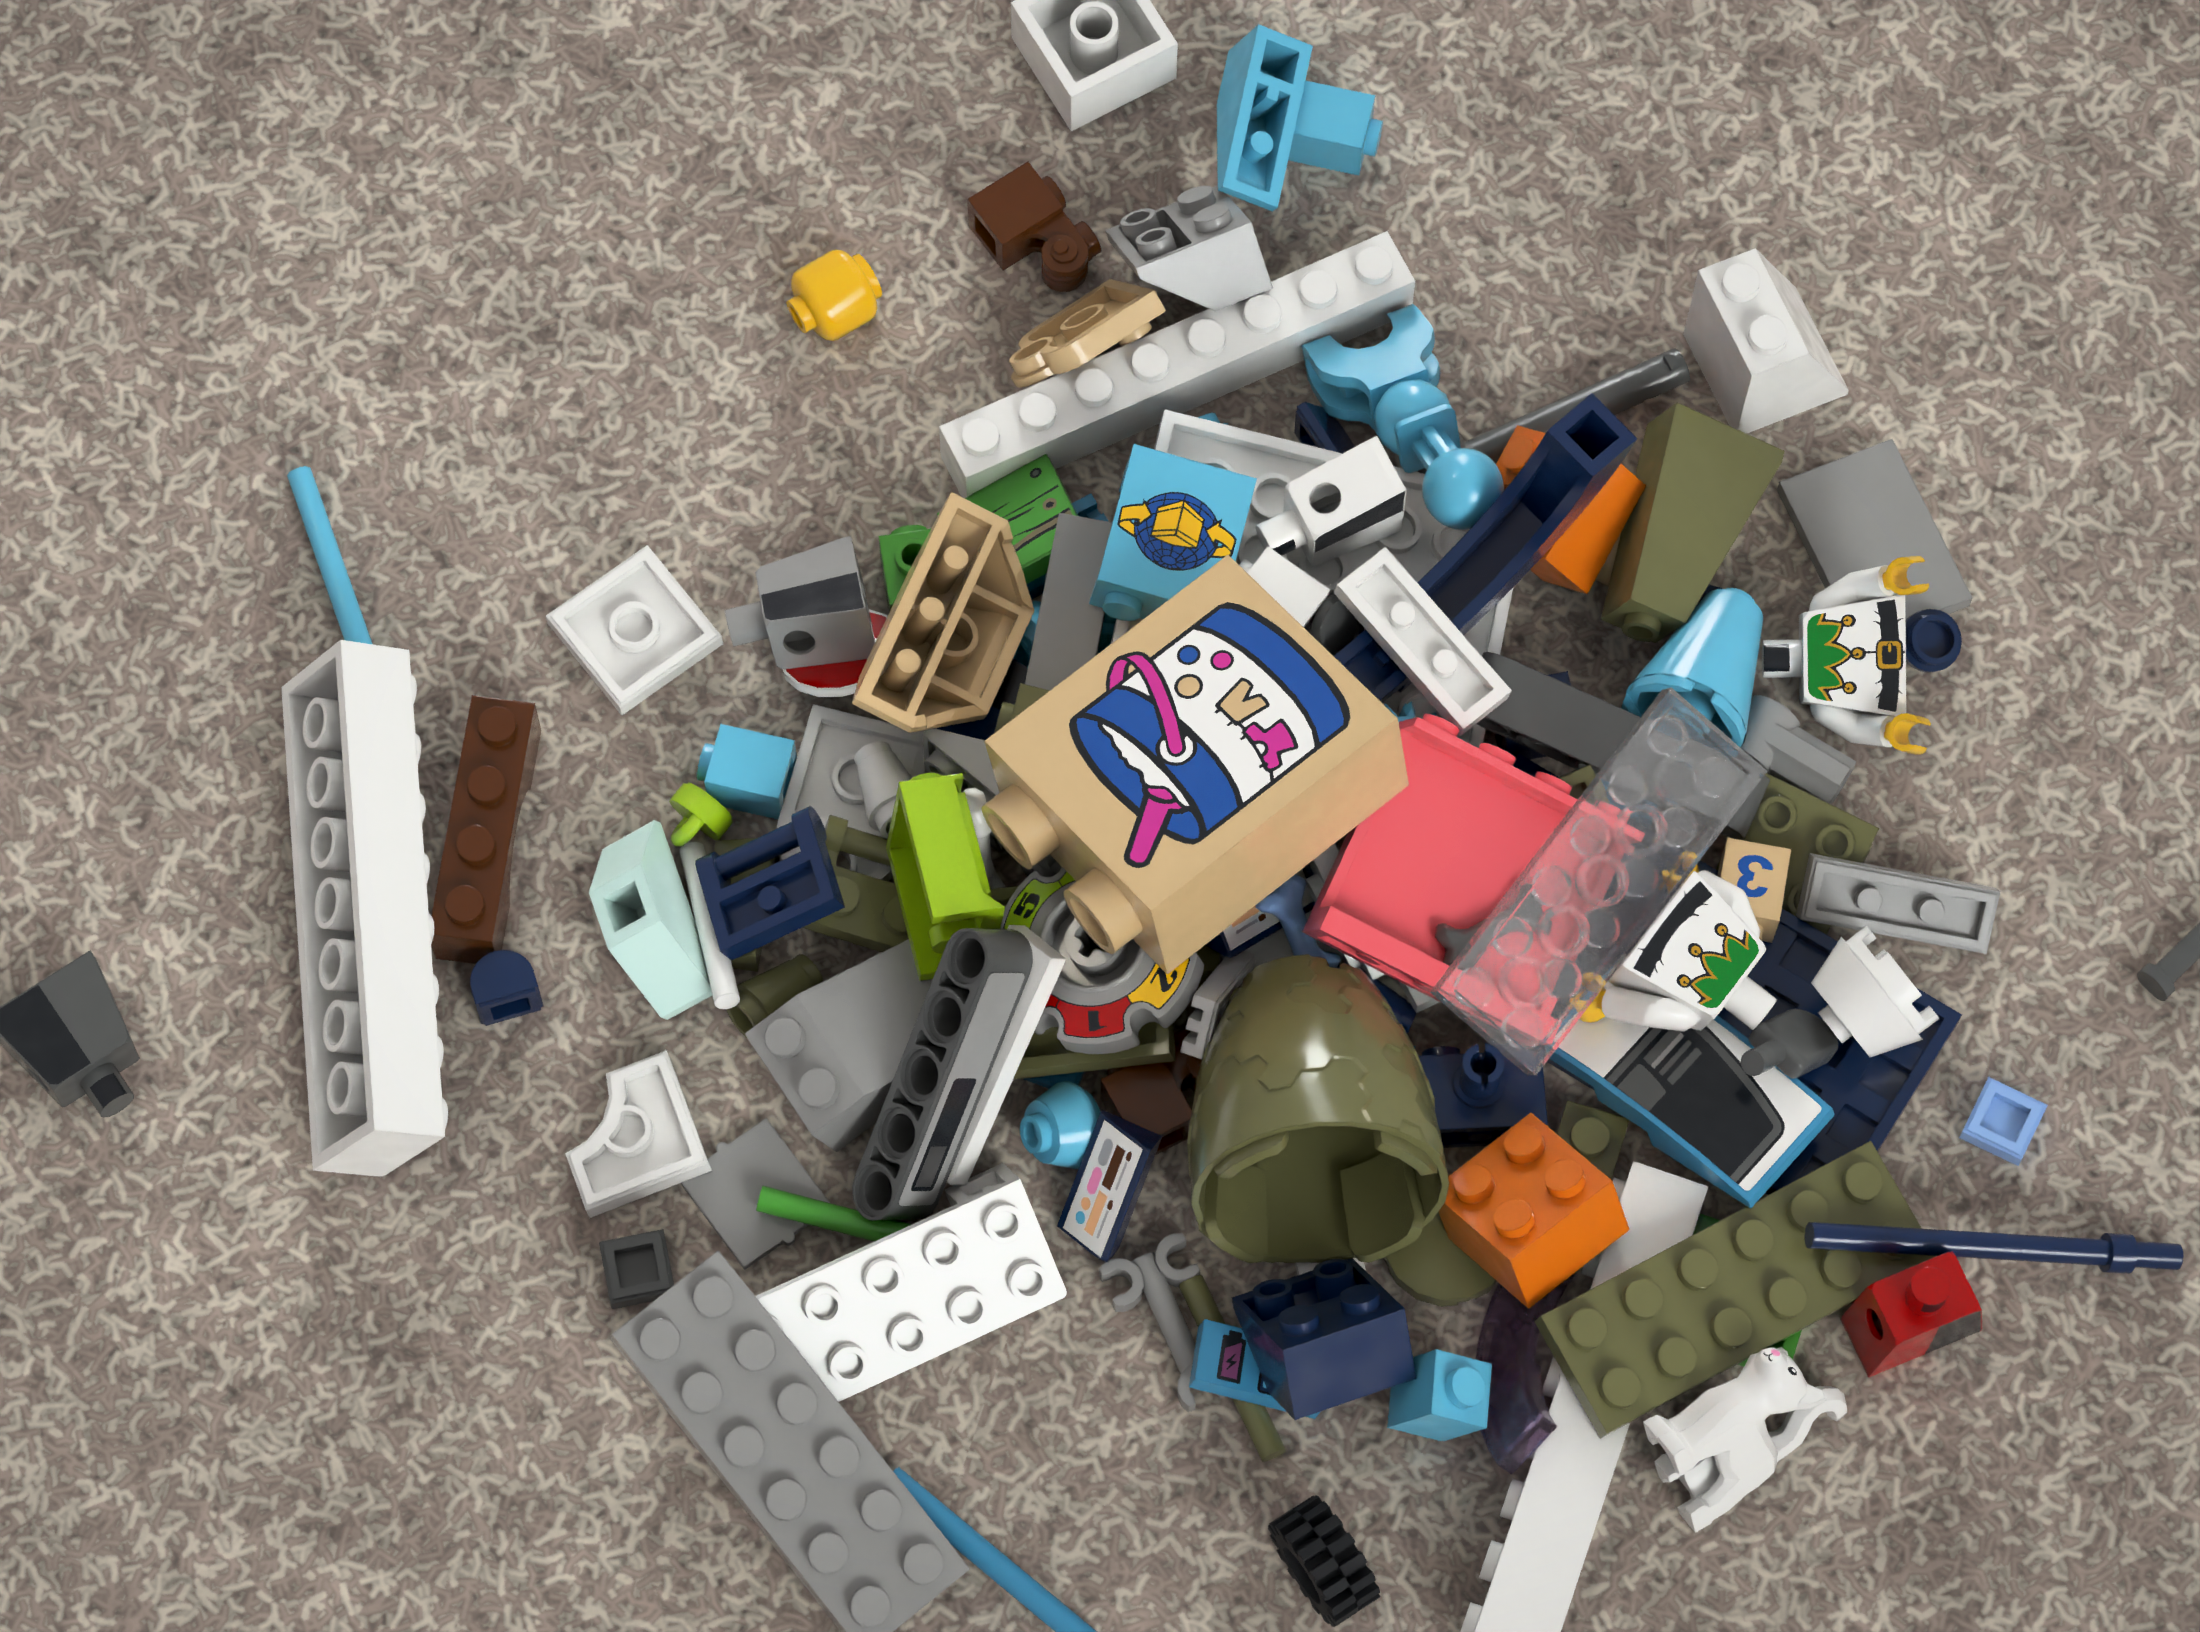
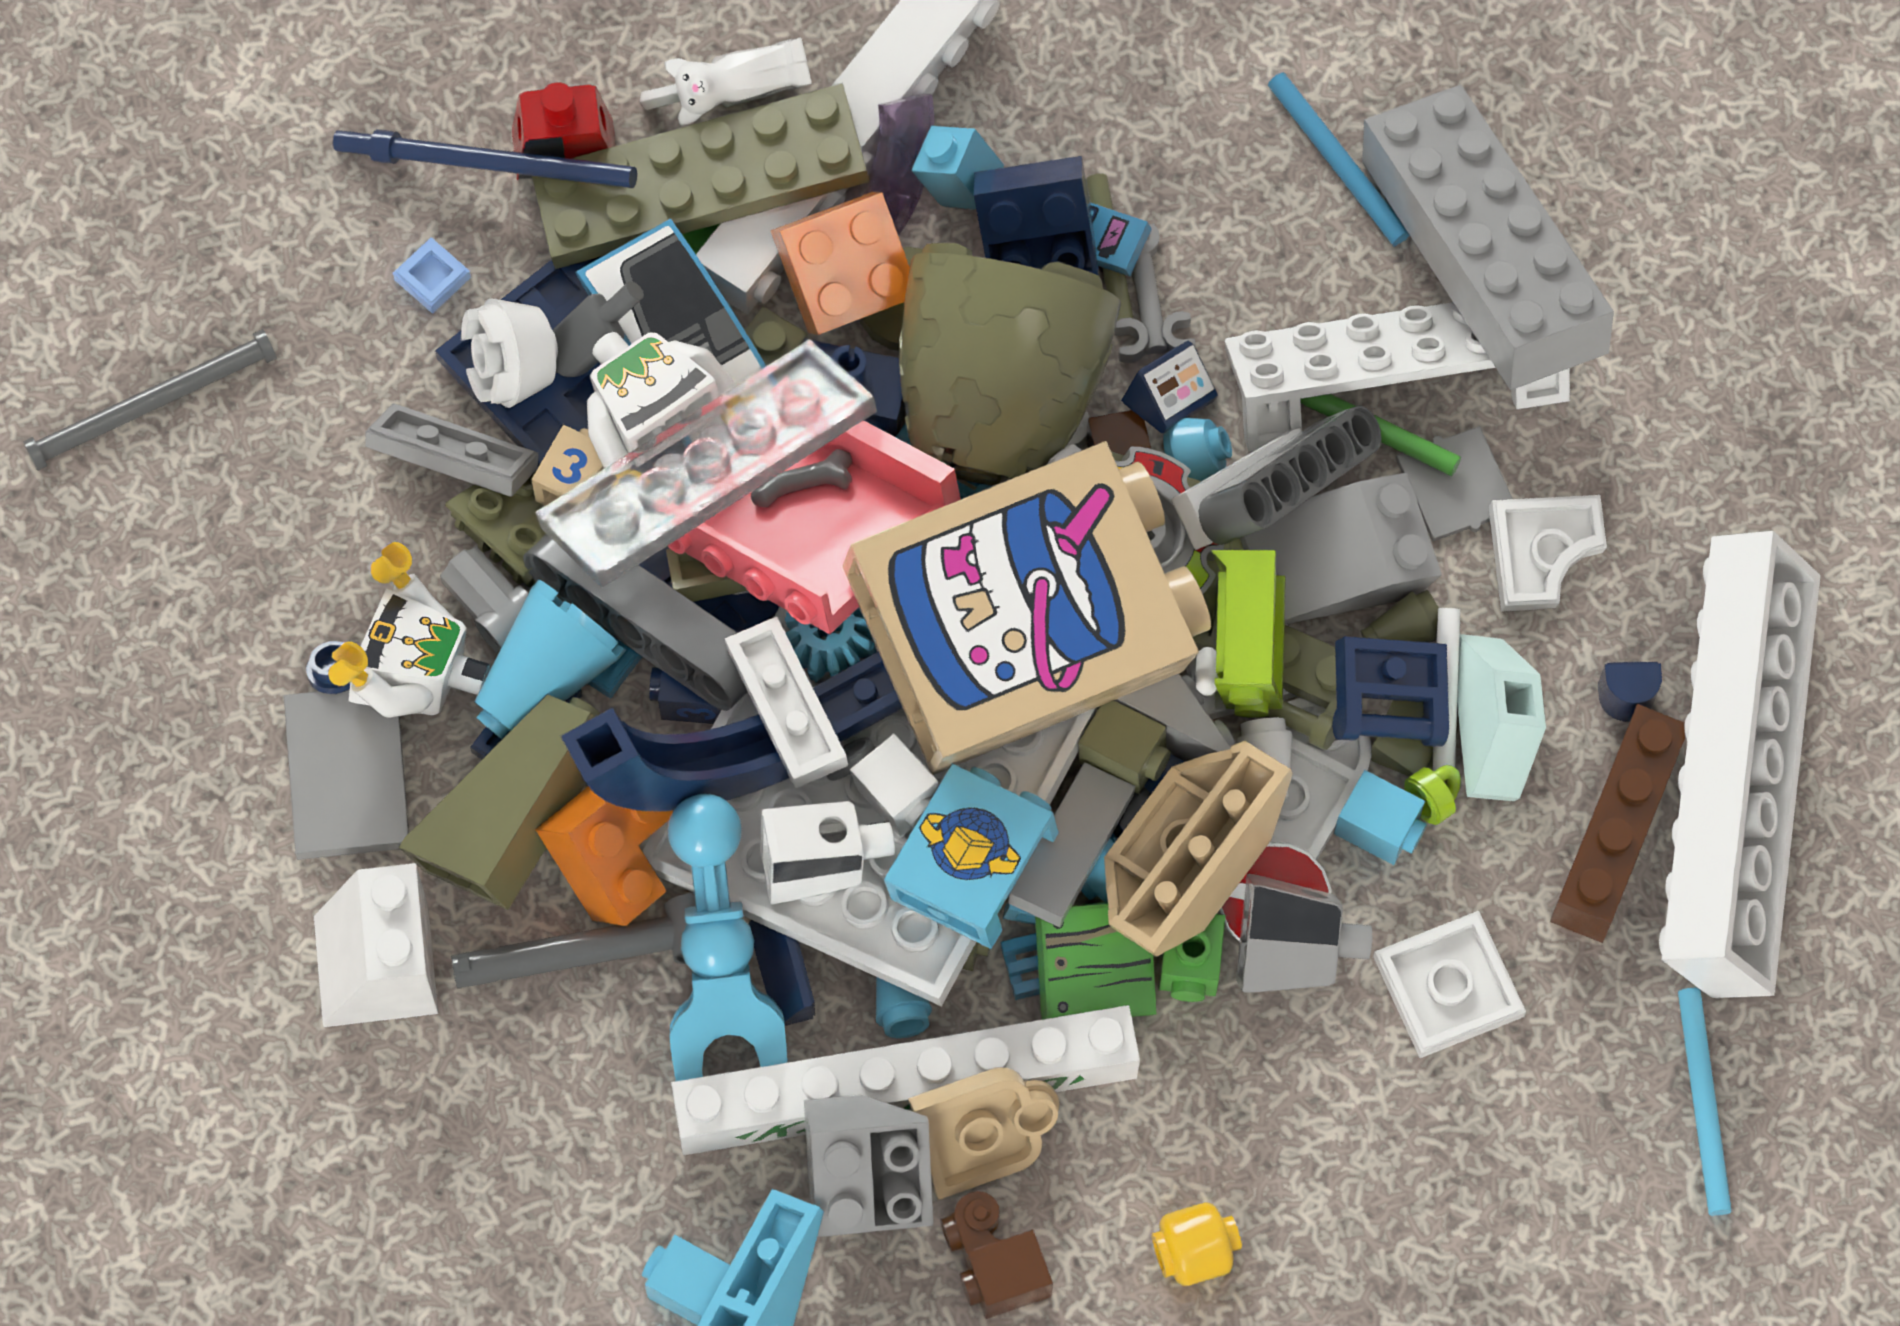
camera: 165 degrees left, 0 degrees up
dark grey tile [599,1229,674,1309] -> none
black tyre [1268,1495,1380,1627] -> none

